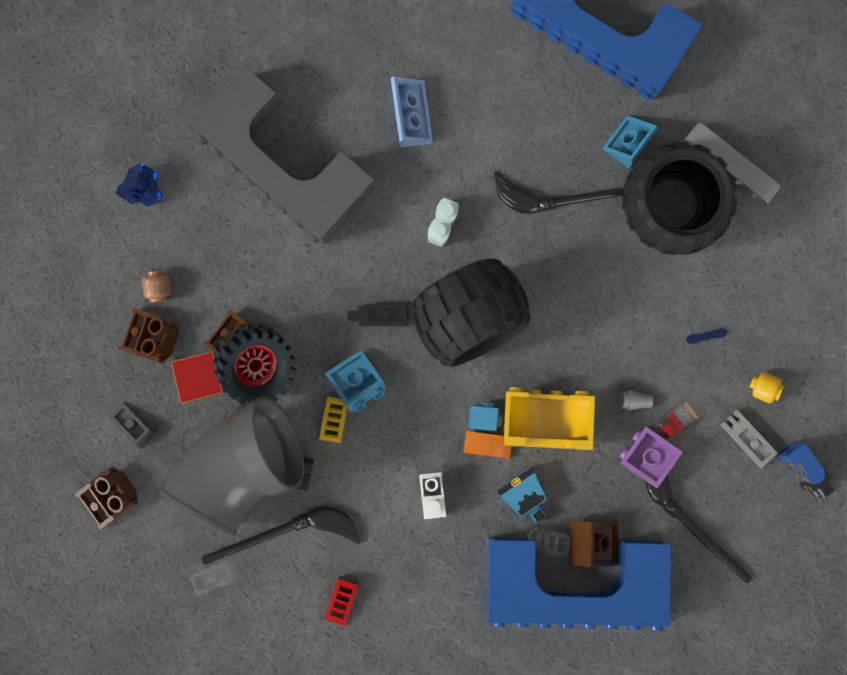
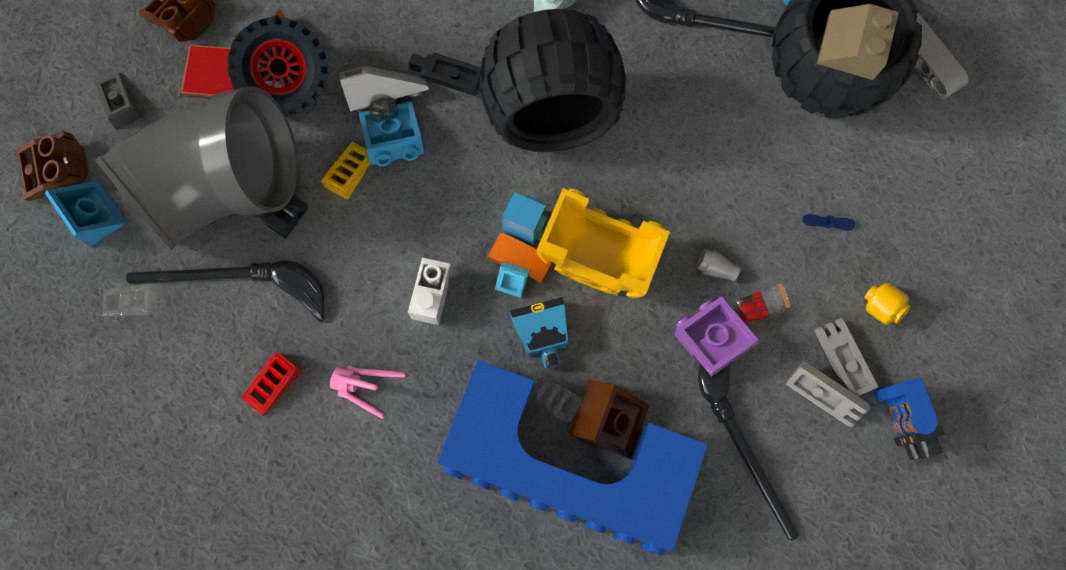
camera: 20 degrees right, 10 degrees down
none -> dark azure slope [45,181,127,247]
none -> bright pink plant [330,366,406,418]
none -> light grey slope [339,66,429,112]
none -> clear smoke piece [369,96,399,124]
none -> medium azure tile [495,262,530,298]
none -> light grey hinge [786,361,870,427]
none -> dark tan slope [817,4,899,80]

